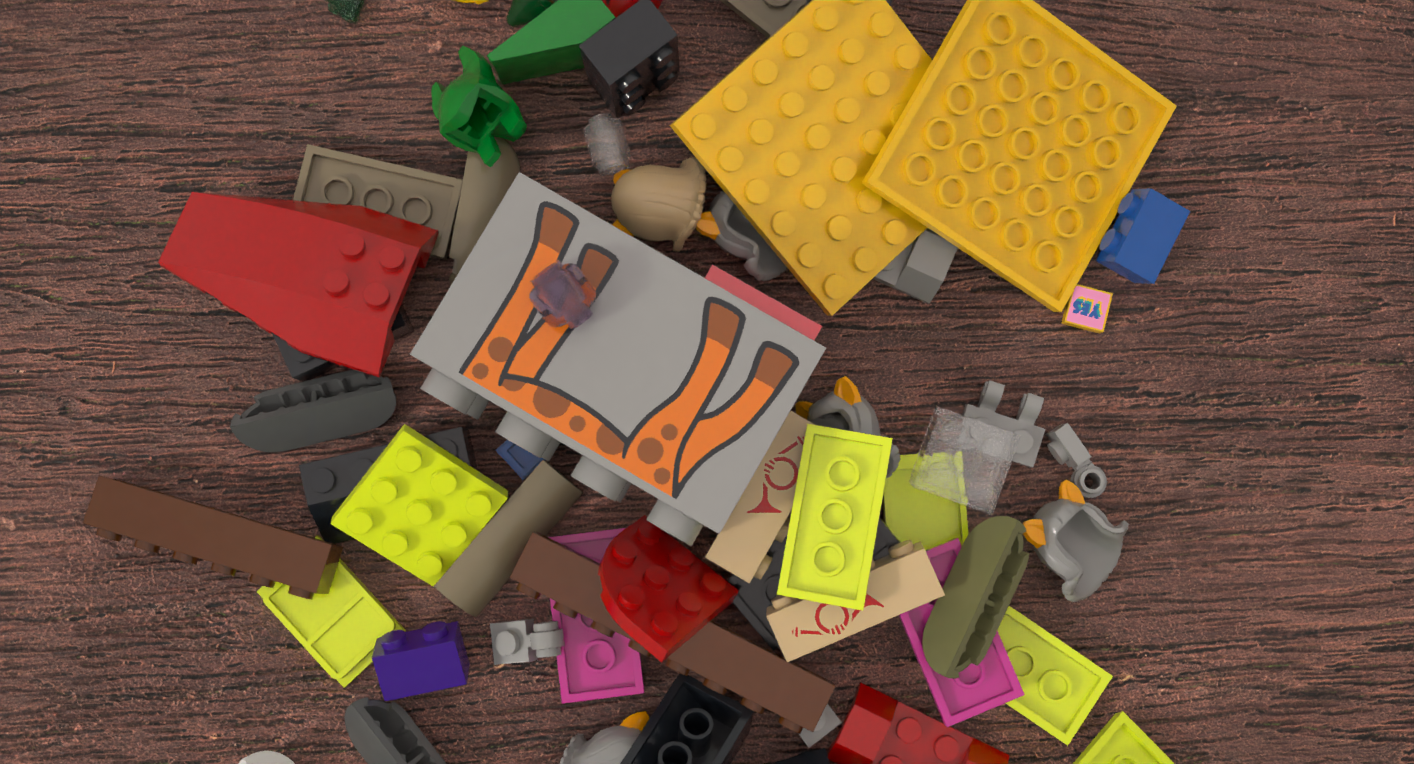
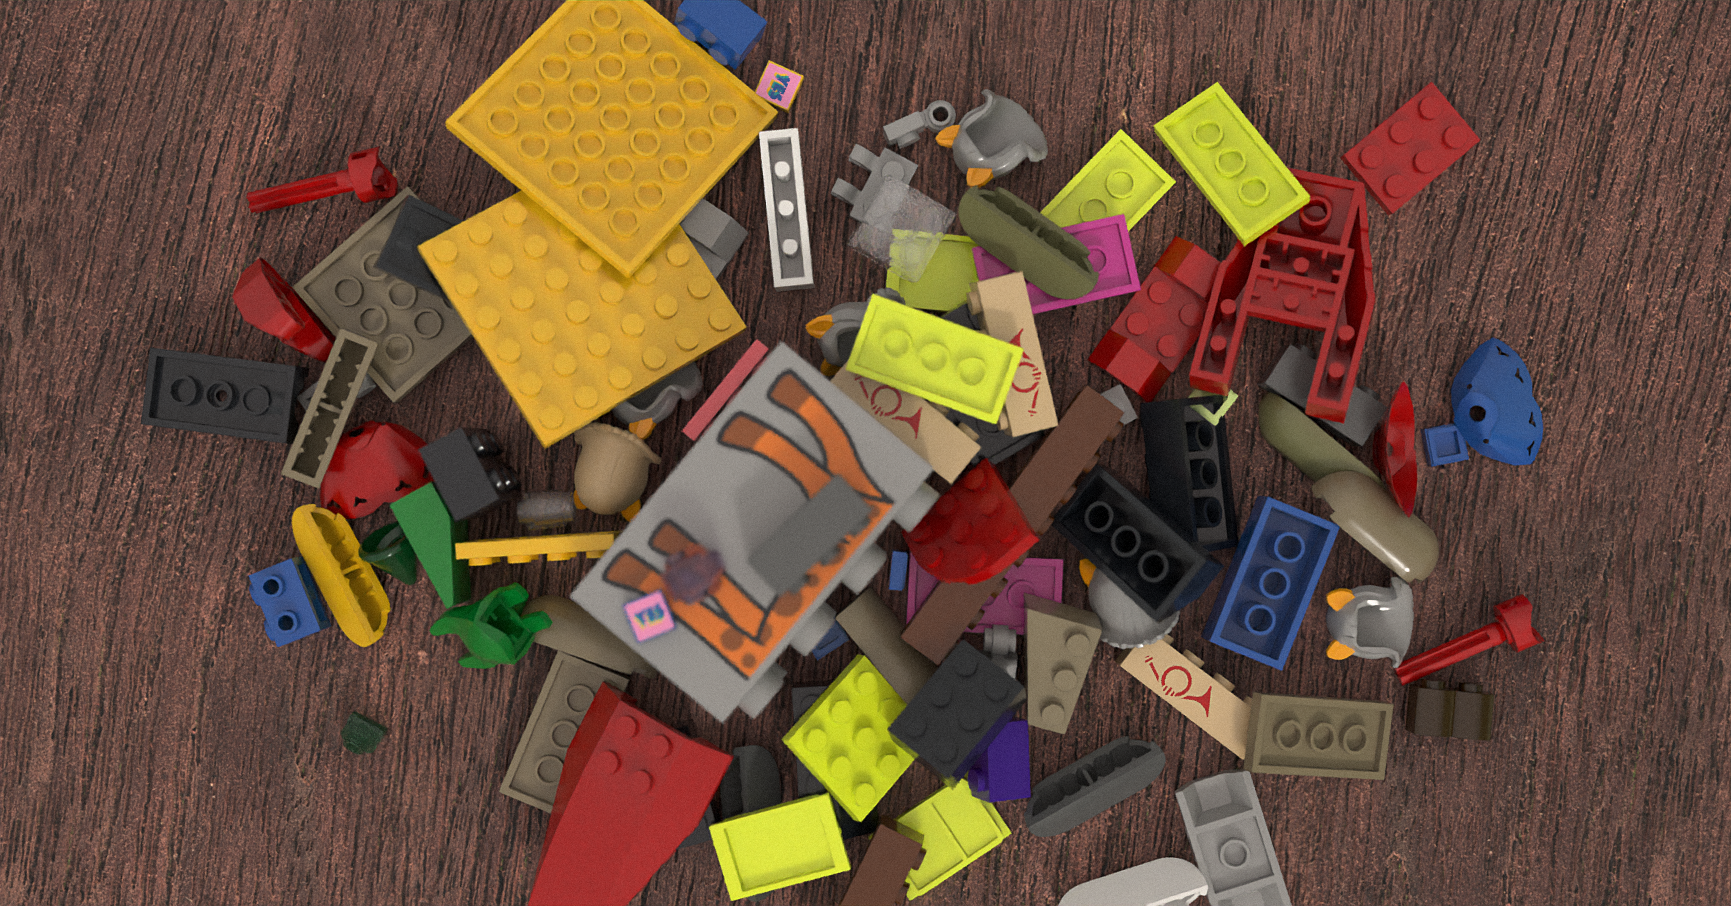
camera: 80 degrees left, 5 degrees up
none -> yellow plate [455,530,624,566]
none -> tile [622,589,678,644]
none -> neon yellow piece [709,793,851,901]
none -> dark grey brick [745,473,873,597]
none -> white brick [759,128,815,292]
none -> black brick [887,640,1027,790]
none -> blue tile [888,549,908,591]
none -> dark tan wedge [1024,593,1102,735]

